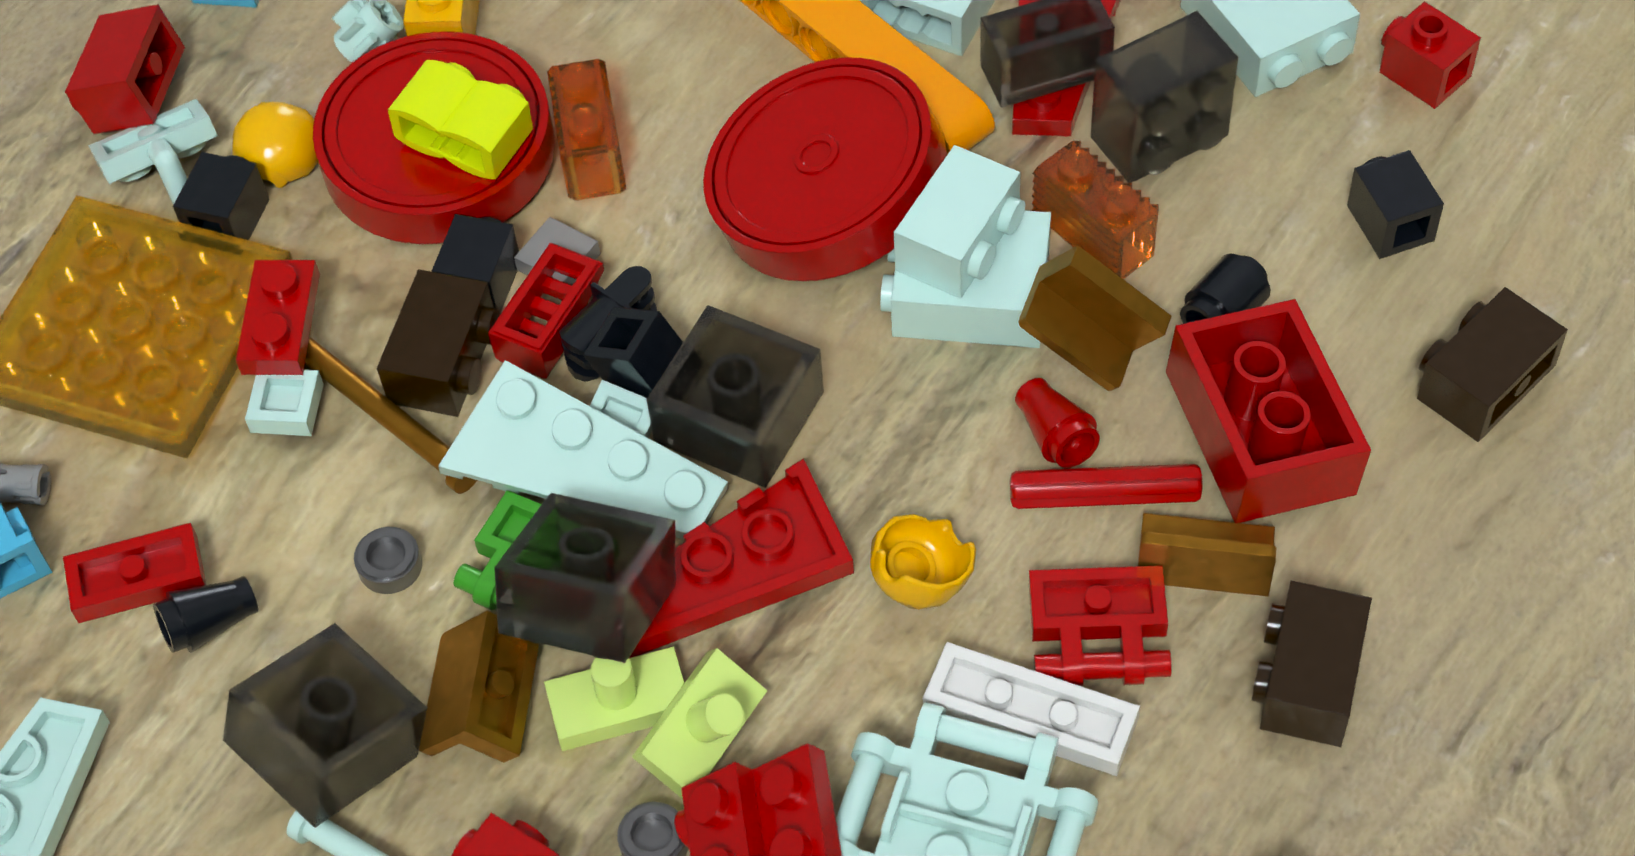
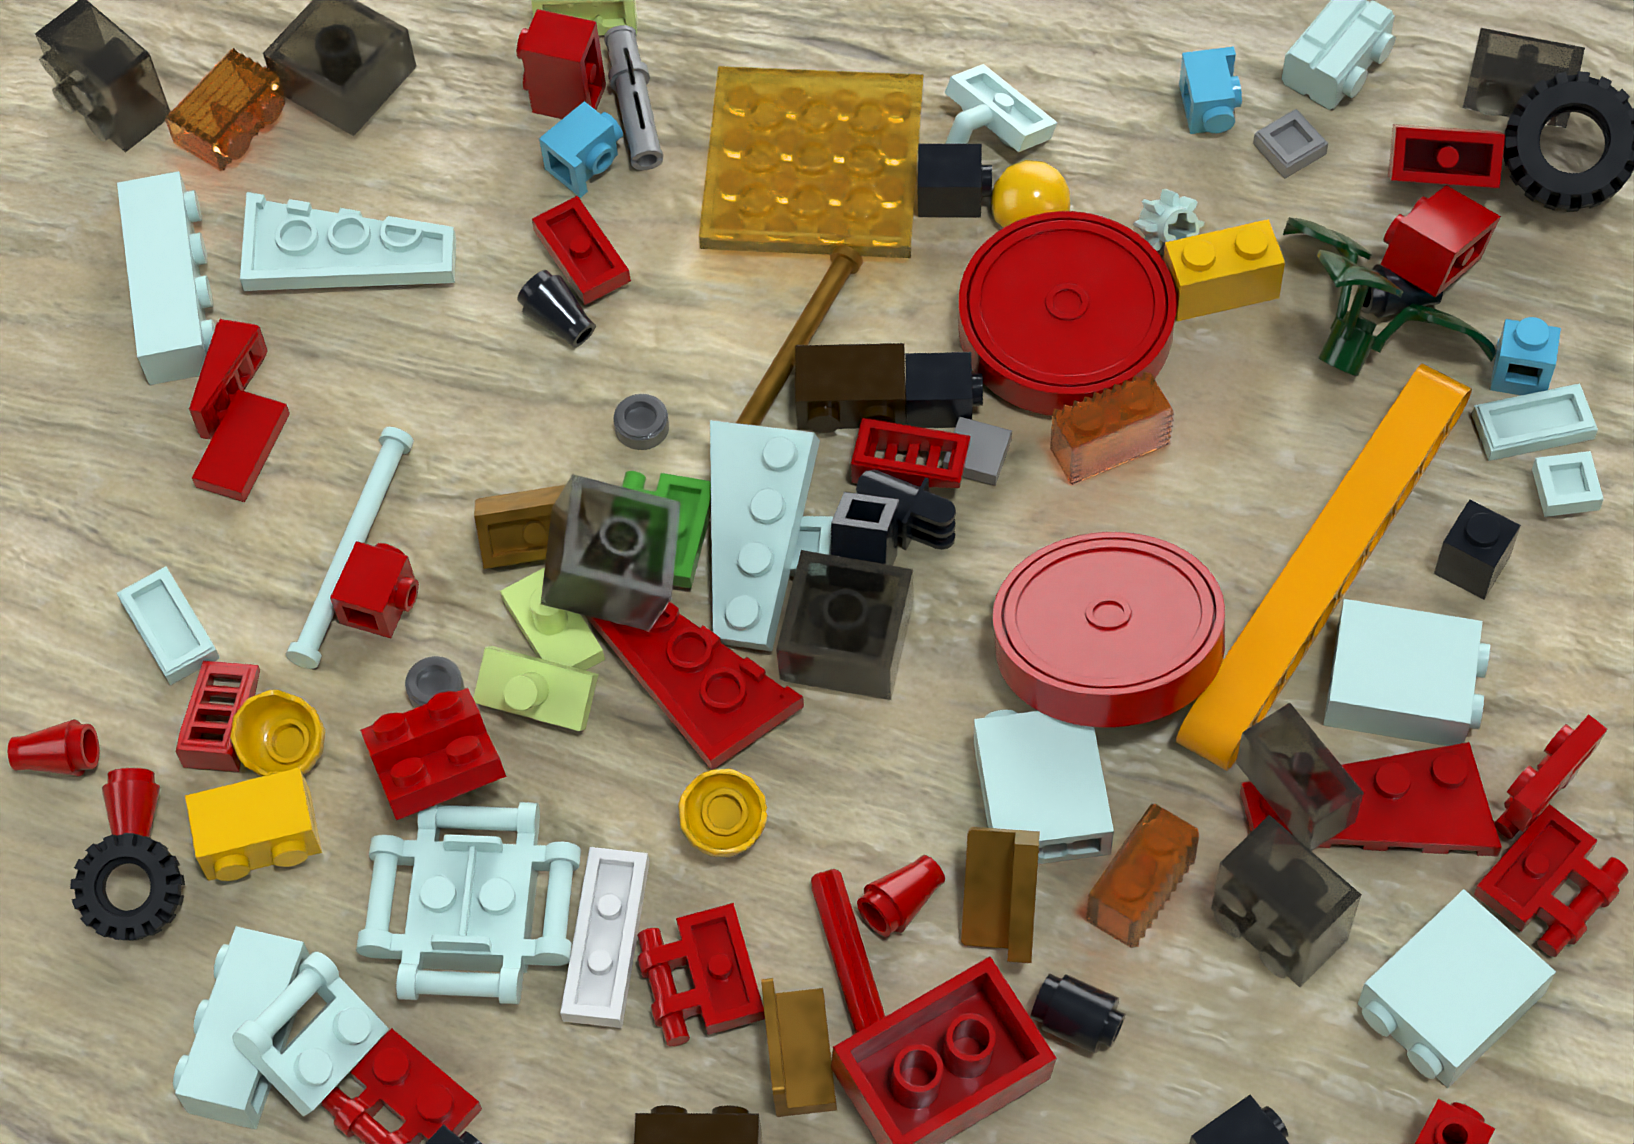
camera: 75 degrees right, 5 degrees up
red brick [65,4,185,134] -> none
clear smoke brick [223,623,428,828] -> none
red plate [236,260,320,375] -> none
light aqua plate [245,370,324,436] -> none
neon yellow brick [388,60,533,180] -> none
light aqua brick [894,145,1025,299] -> none

